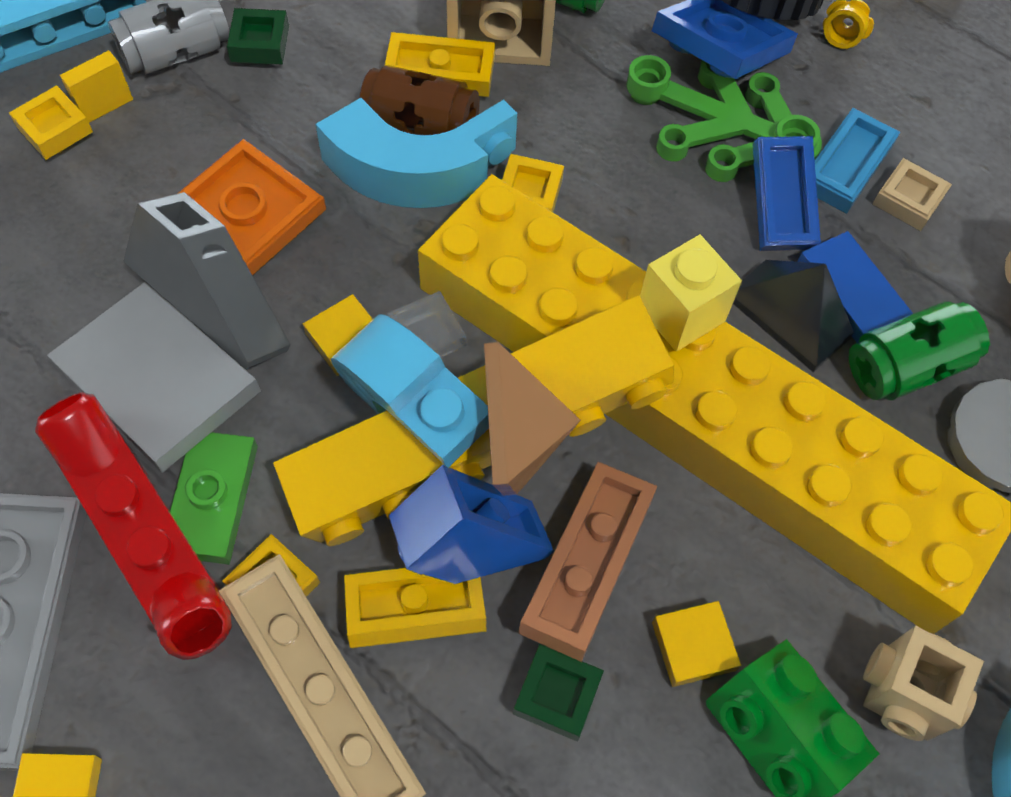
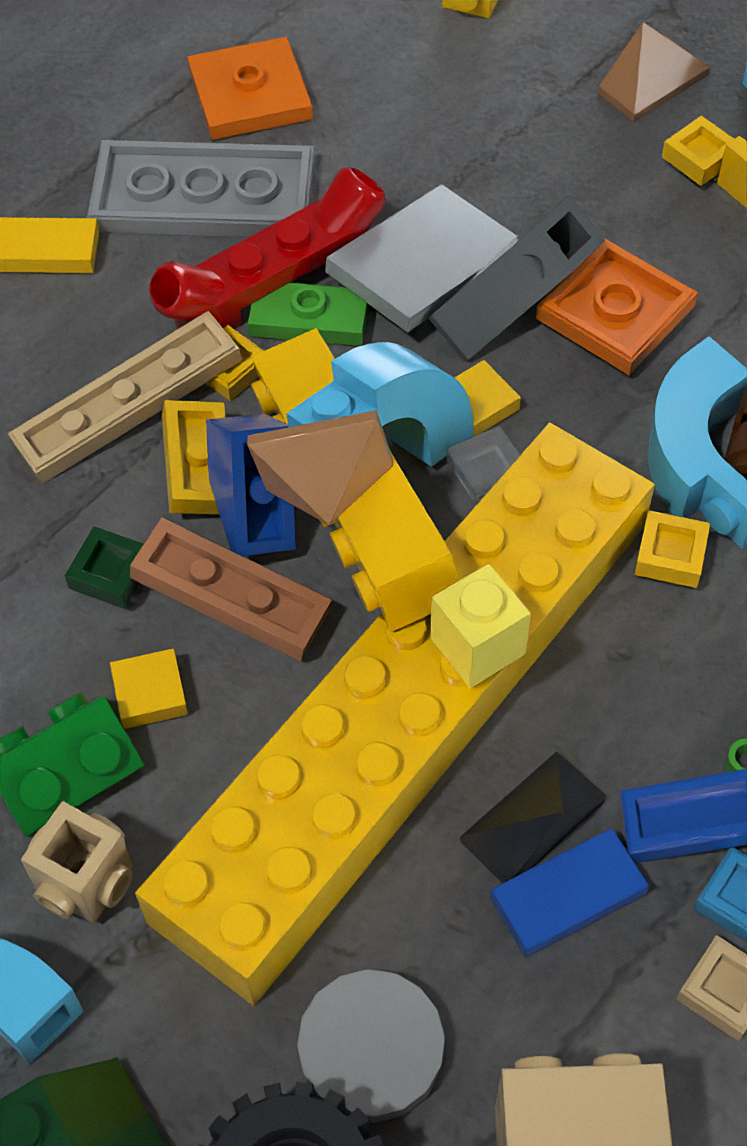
camera: 95 degrees right, 5 degrees down
green piece [848,302,990,401] -> none

